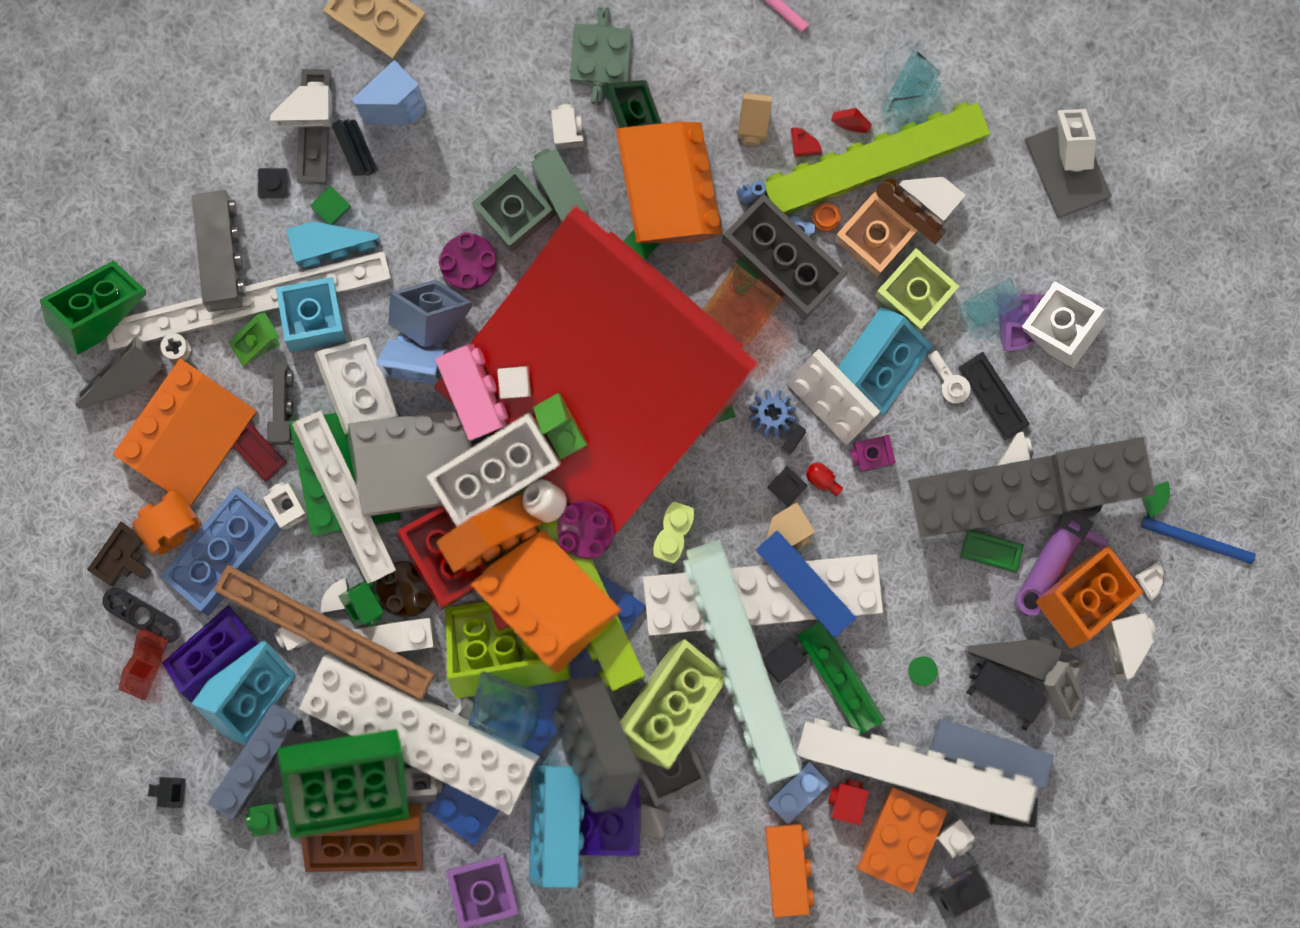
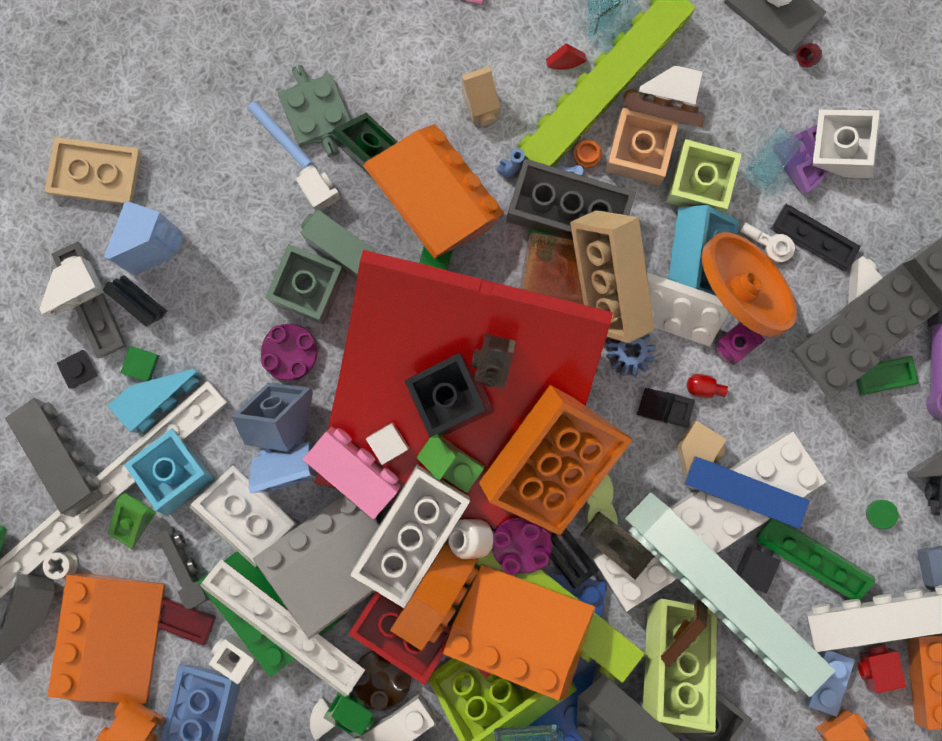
camera: 25 degrees left, 0 degrees up
black tile [780,424,806,456] -> none
red tile [791,128,822,158] -> none
none -> light blue bar [248,101,313,168]
none -> black slope [405,353,494,438]
none -> clear smoke brick [471,333,516,388]
none -> orange slope [479,385,633,535]
none -> black tile [550,528,599,590]
none -> tan brick [570,210,655,343]
none -> clear smoke slope [580,512,655,580]
none -> black plate [637,387,675,424]
none -> reddish brown tile [661,599,708,667]
none -> orange dish [702,232,797,337]
none -> dark red hinge [796,43,822,68]

